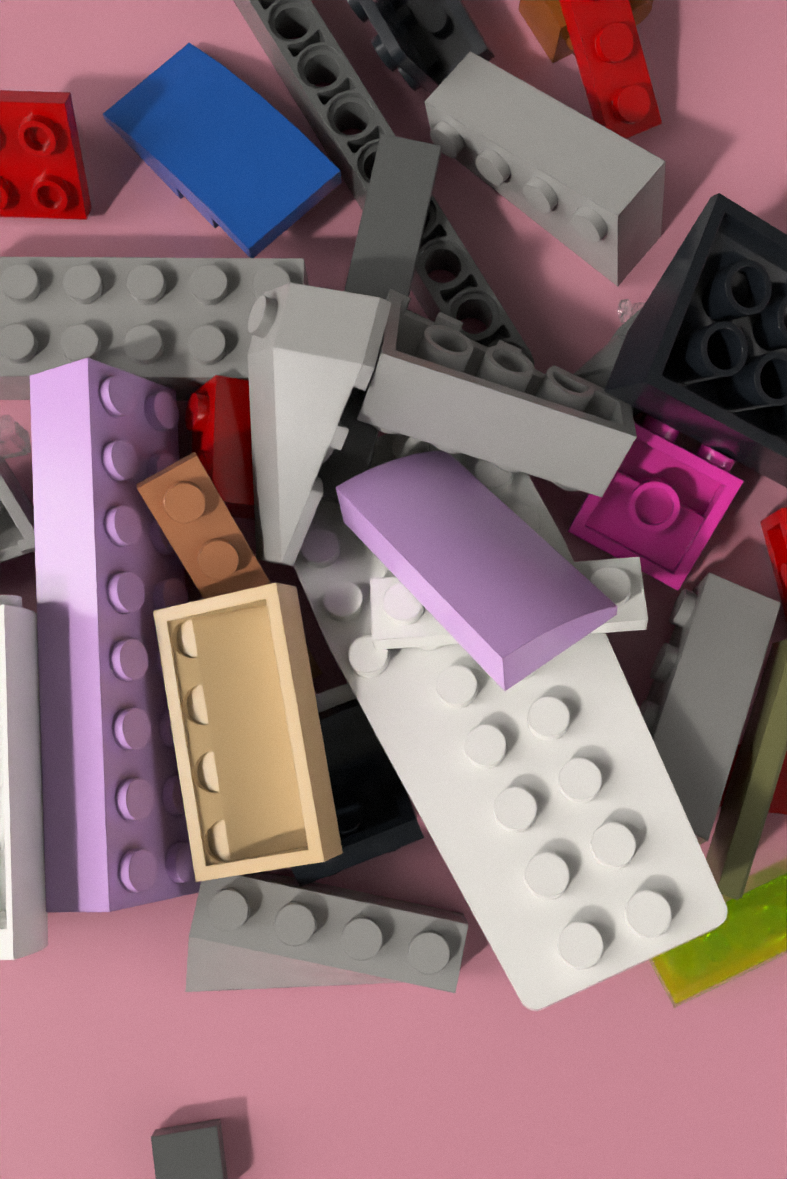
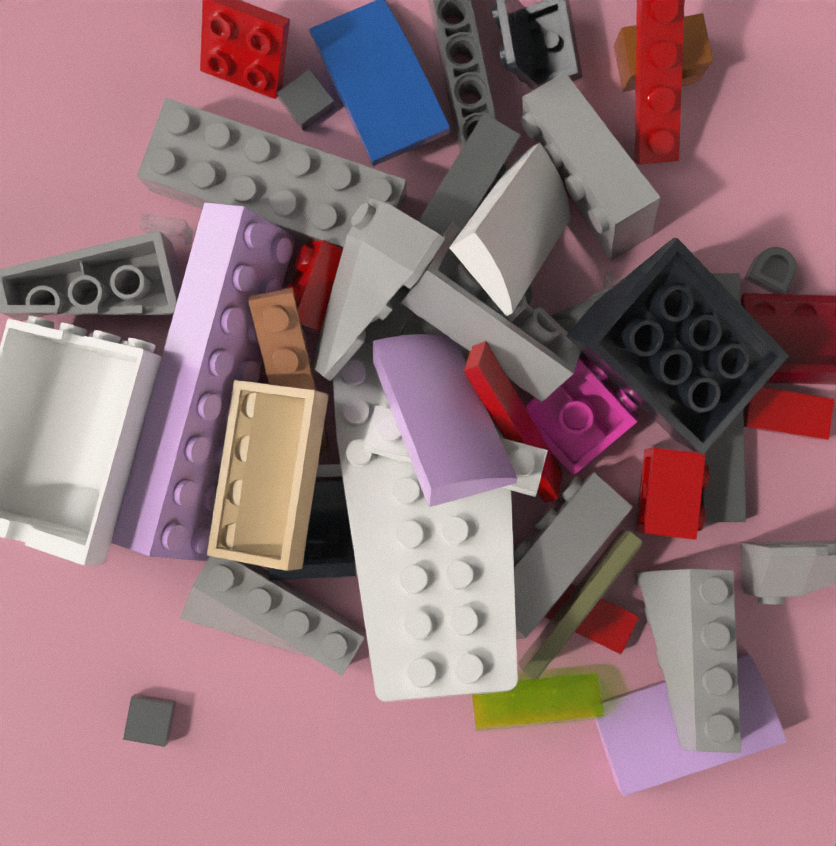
camera: 15 degrees right, 5 degrees up
none -> dark grey tile [277,69,335,130]
none -> white slope [449,142,571,316]
none -> red tile [464,341,563,503]

